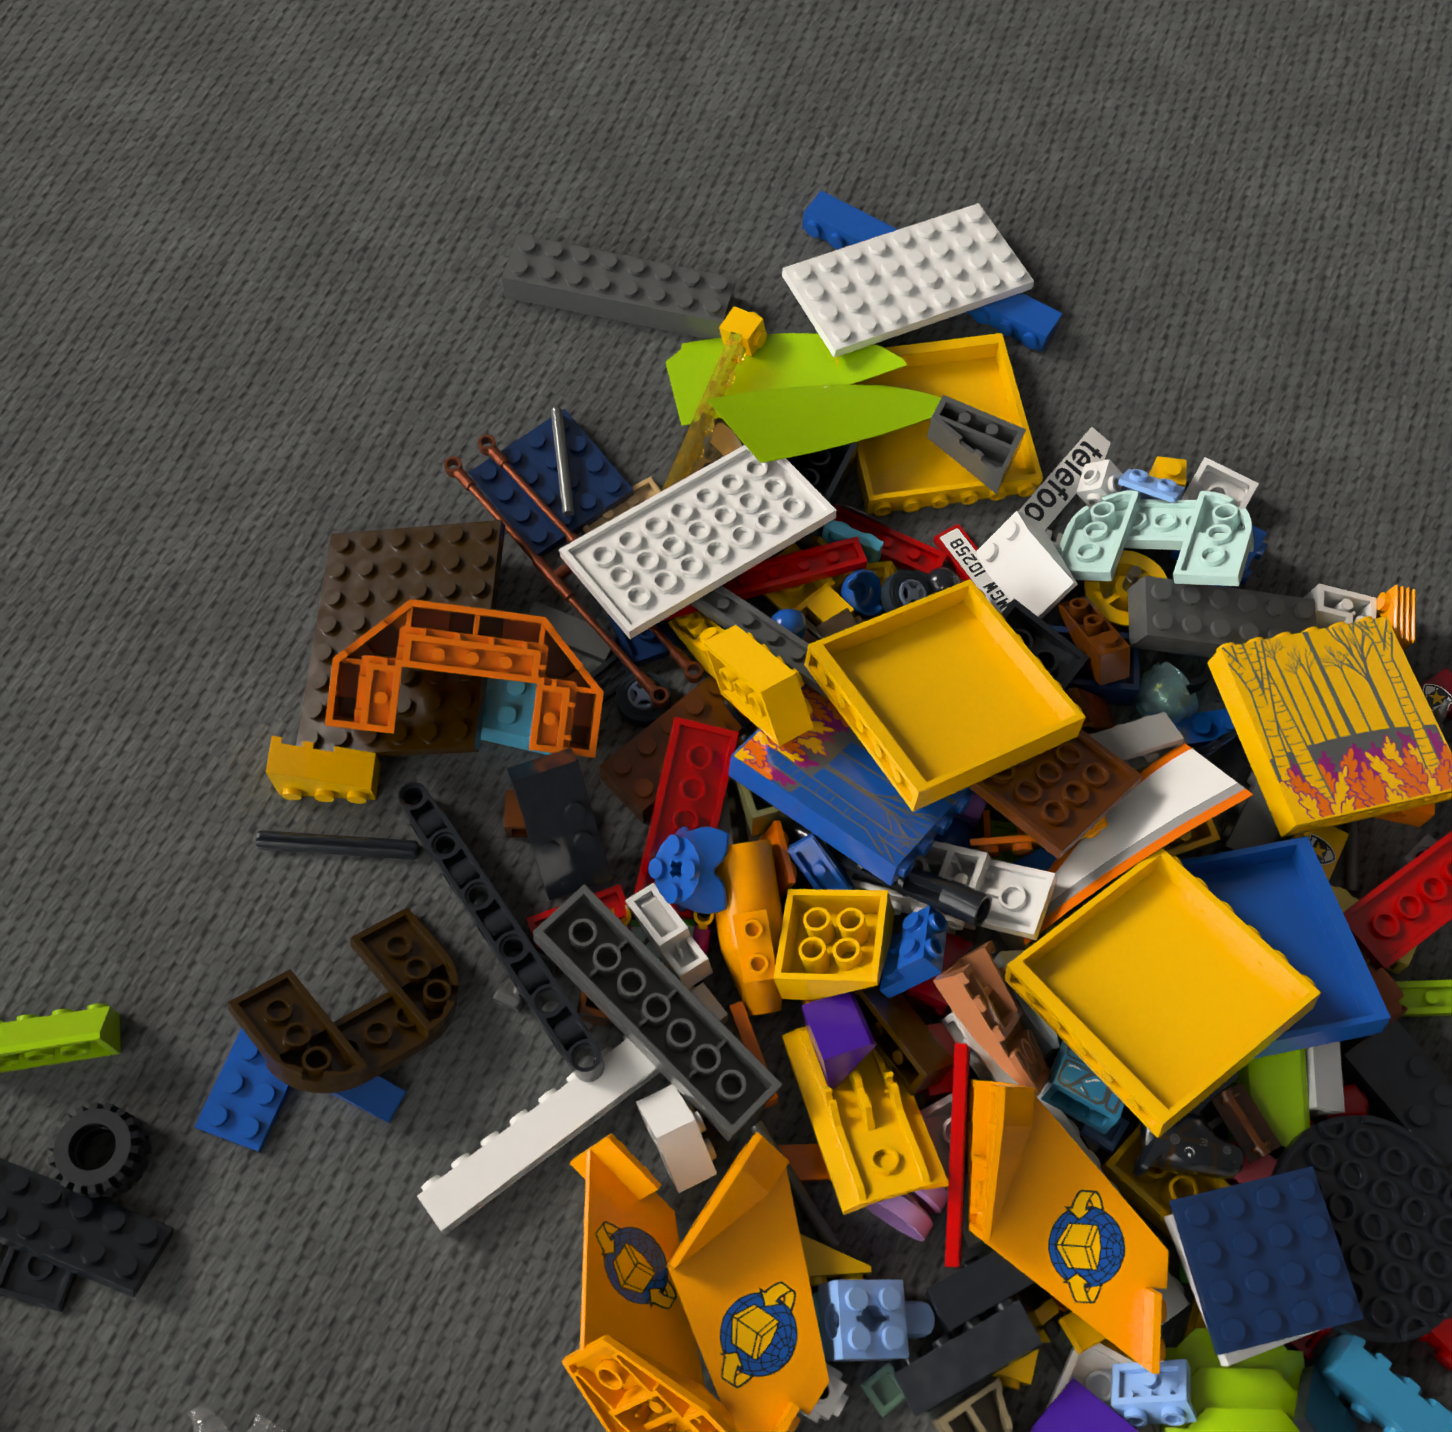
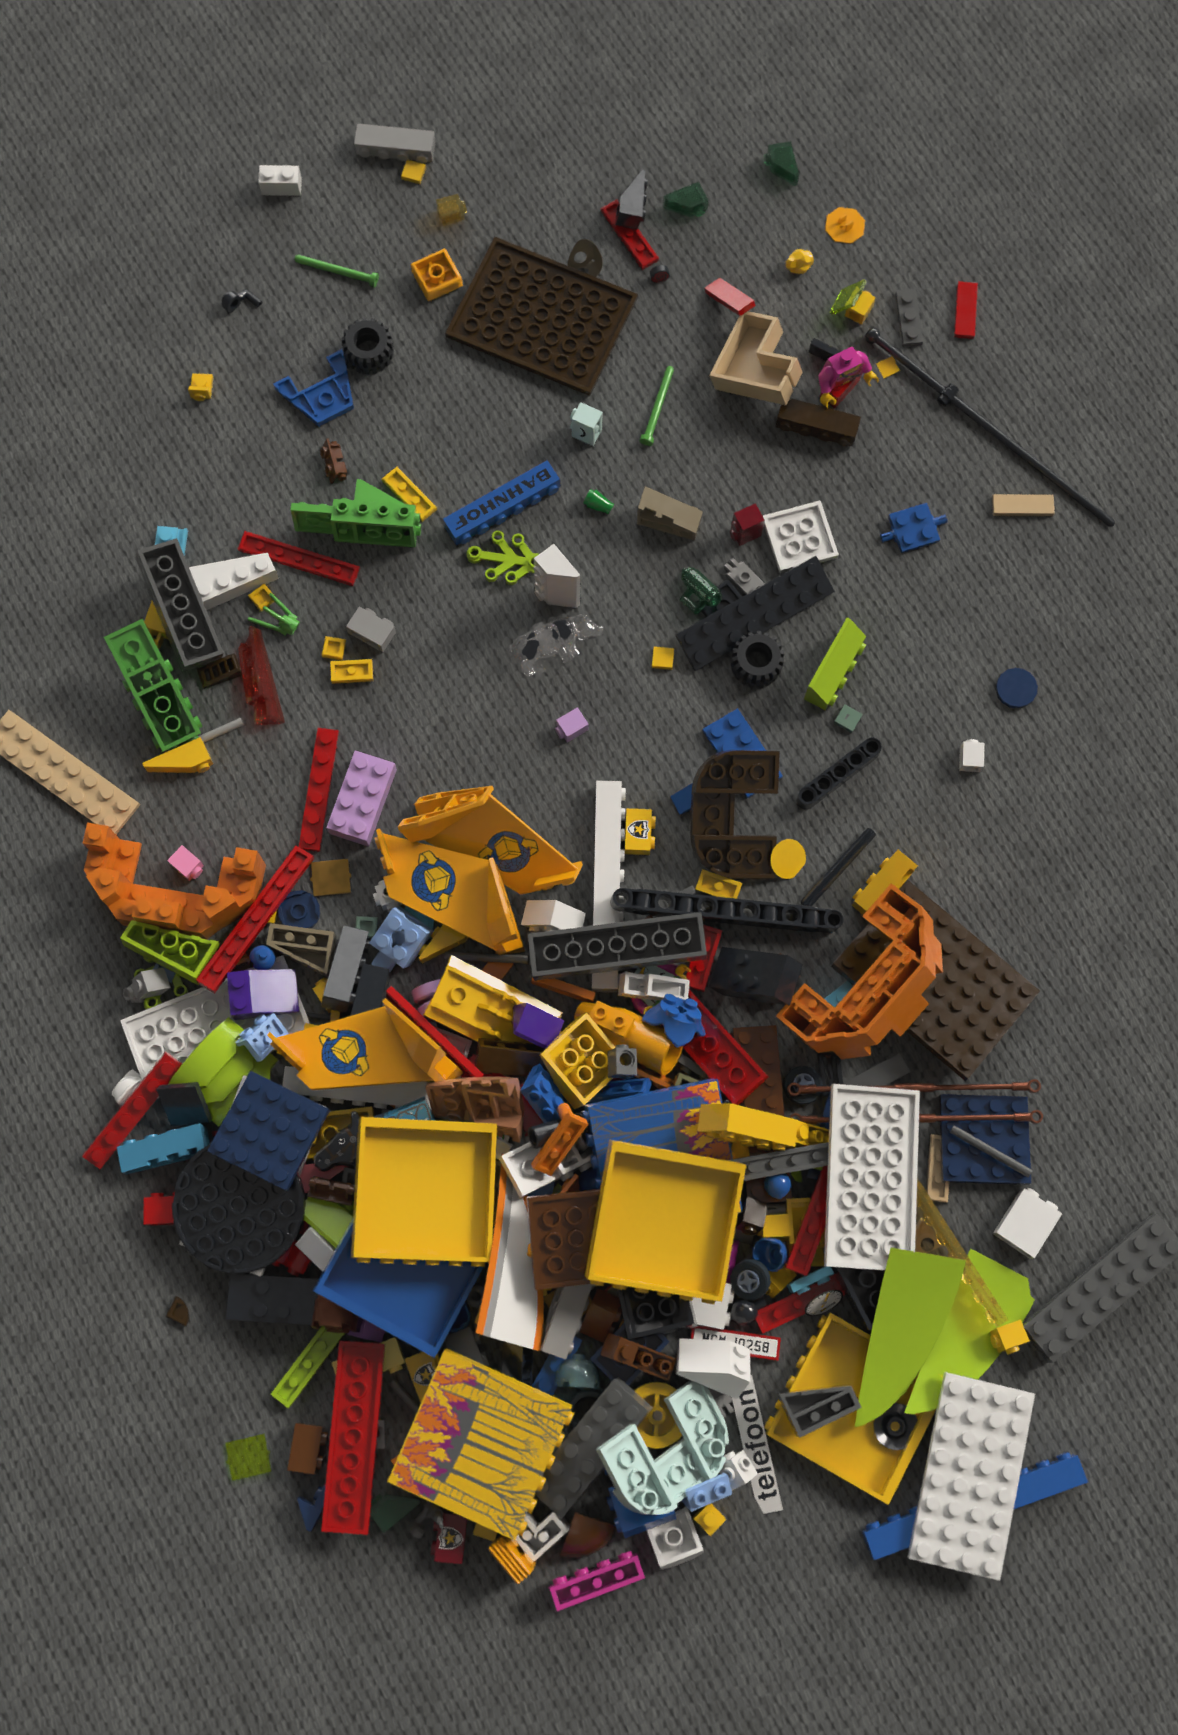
camera: 130 degrees right, 10 degrees up
none -> orange piece [531,1103,588,1176]
none -> dark pink brick [549,1551,645,1611]
none -> lavender brick [555,707,589,742]
none -> reddish brown brick [560,1512,617,1558]
none -> dark grey brick [608,1044,637,1079]
none -> yellow brick [624,808,656,855]
none -> yellow tile [652,646,674,670]
none -> clear green piece [680,567,722,615]
none -> yellow plate [695,869,742,899]
none -> yellow sticker [771,839,806,879]
none -> black beam [796,737,882,810]
none -> sand green tile [834,704,863,733]
none -> black dish [873,1403,918,1450]
none -> white brick [959,739,984,772]
none -> white brick [993,1188,1062,1259]

